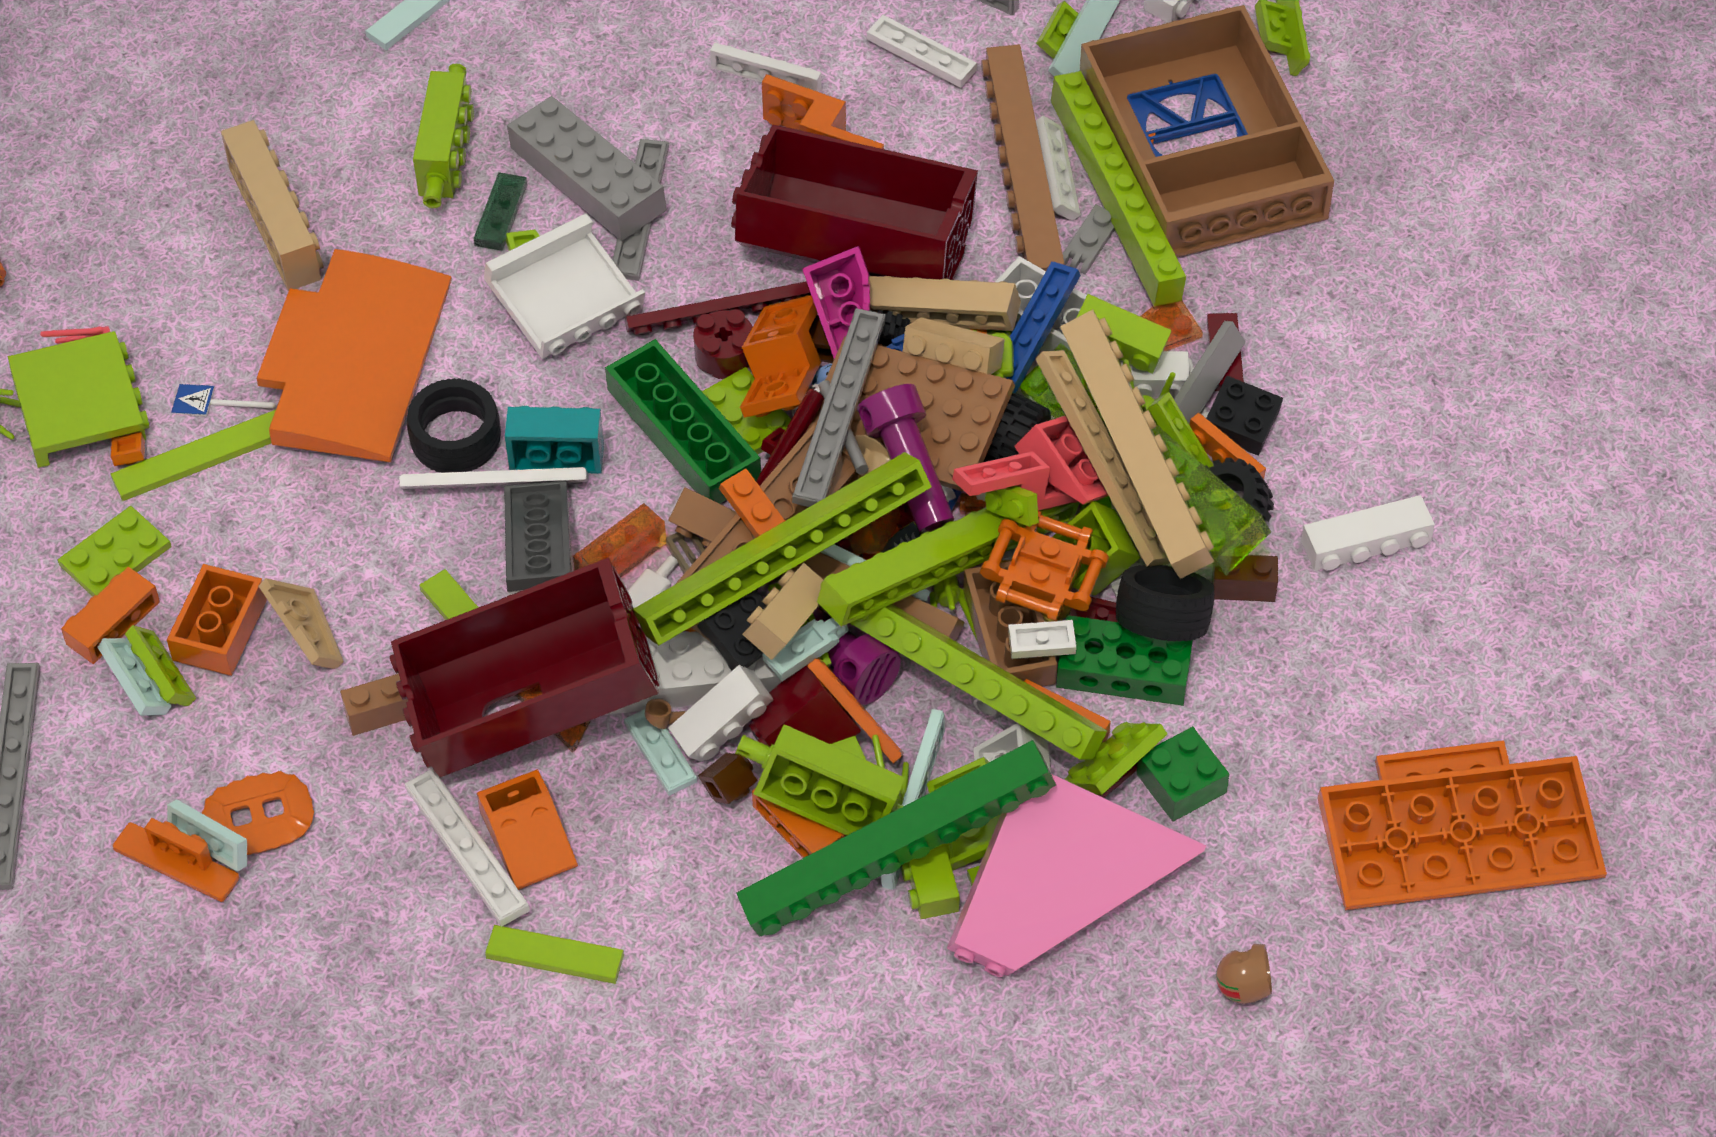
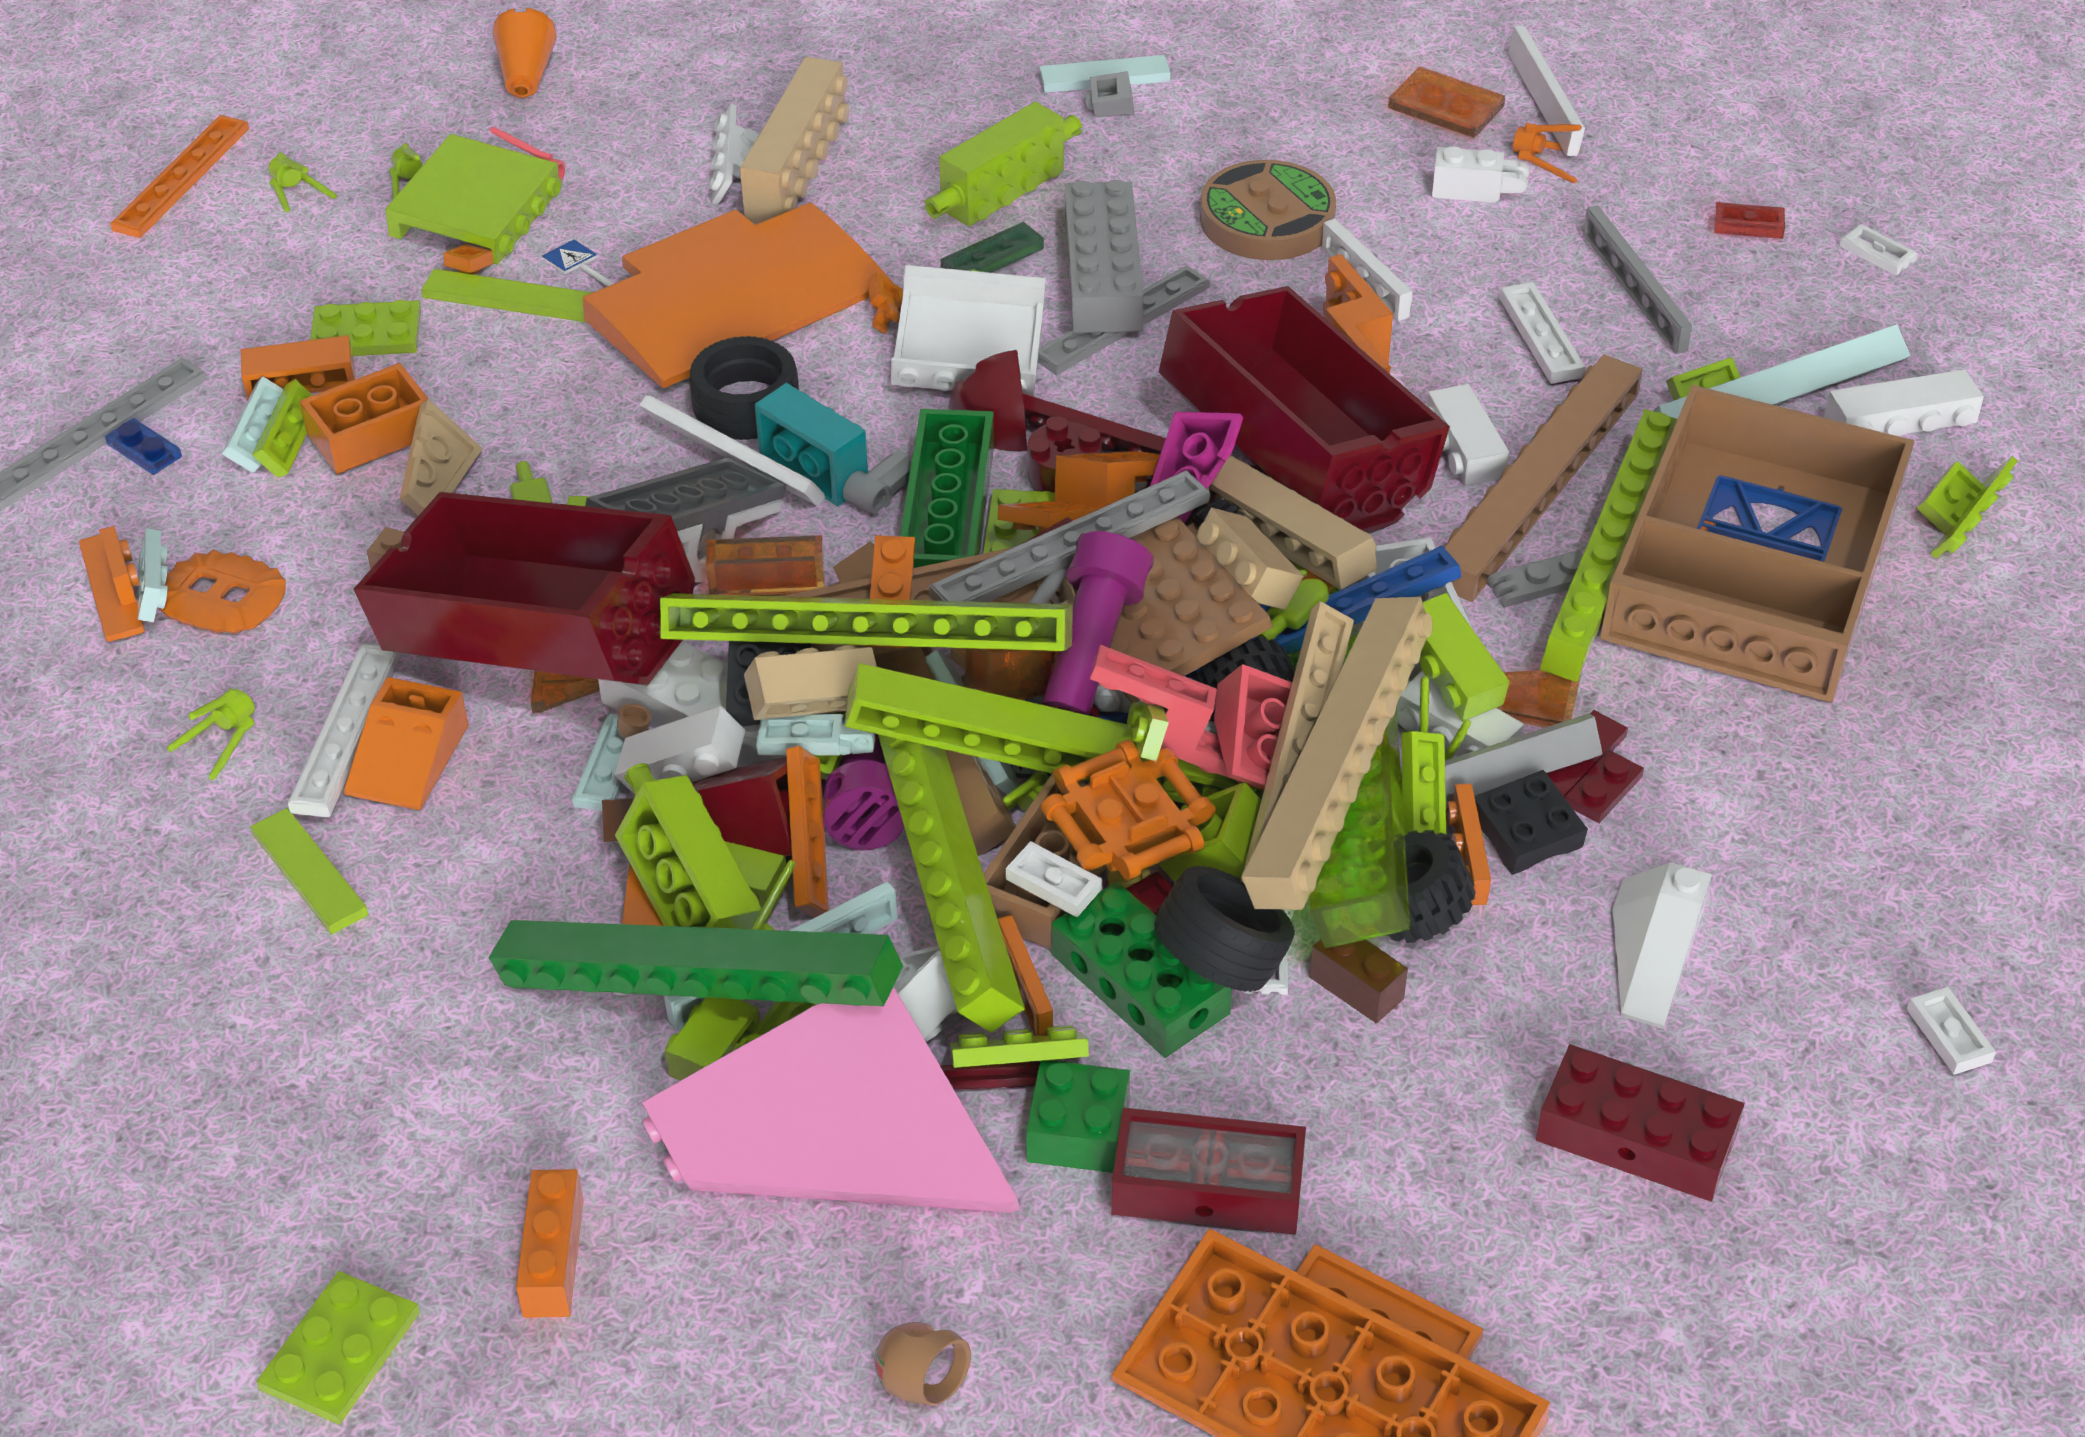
camera: 40 degrees right, 10 degrees down
white plate [1036,116,1081,220] -> none
white brick [1301,495,1435,571] -> none
none -> clear blue plate [105,418,182,475]
none -> lime plant [167,688,255,780]
none -> lime piece [510,461,553,503]
none -> orange brick [516,1169,584,1318]
none -> white bracket [709,103,759,205]
none -> light grey piece [843,450,912,516]
none -> orange plate [868,272,903,334]
none -> dark red brick [949,350,1027,452]
none -> light grey brick [1085,71,1134,117]
none -> brick [1111,1107,1306,1235]
none -> medium nougat piece [1200,160,1336,260]
none -> white brick [1426,384,1509,486]
none -> dark red brick [1536,1044,1745,1202]
none -> dark red plate [1565,750,1644,824]
none -> white wedge [1612,862,1712,1029]
none -> white plate [1907,987,1996,1075]

